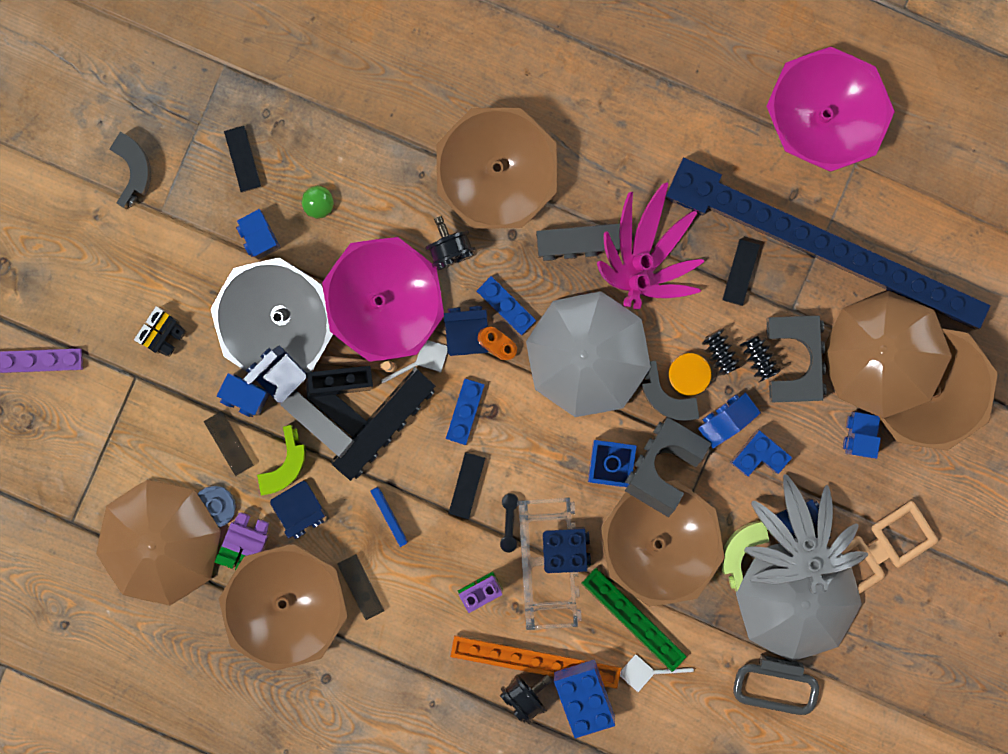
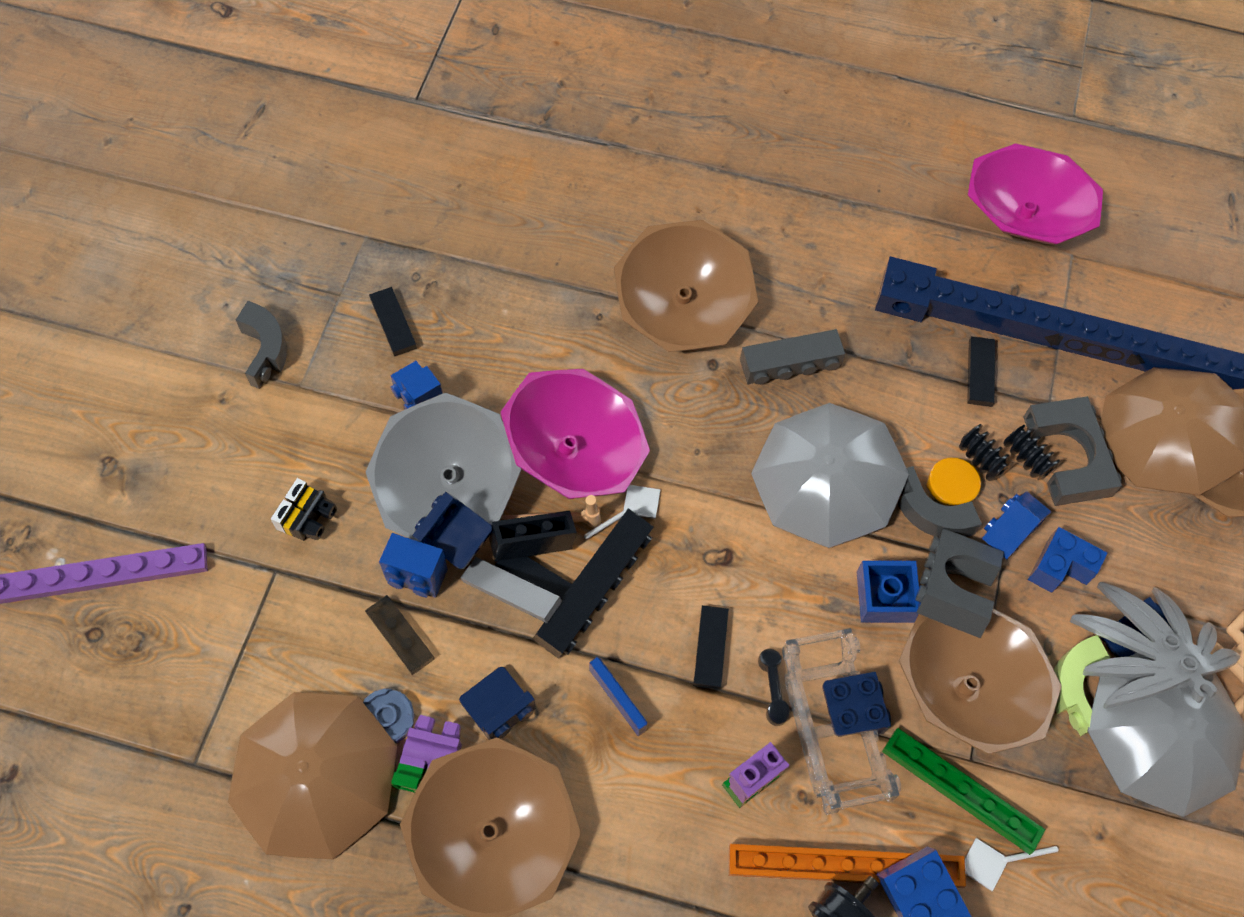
camera: 10 degrees left, 25 degrees down
lime arch [257,425,306,496] -> none
bright green hair [301,185,334,219] -> none
clear smoke tile [337,554,385,620] -> none
black wheel [425,216,476,271] -> none
dark blue bracket [444,306,489,356] -> none
blue plate [446,378,485,445] -> none
blue plate [476,276,536,336] -> none
orange plate [478,327,517,360] -> none
dark pink plant [597,182,704,310] -> none
dark grey bar [733,654,819,715] -> none
blue brick [843,412,881,459] -> none

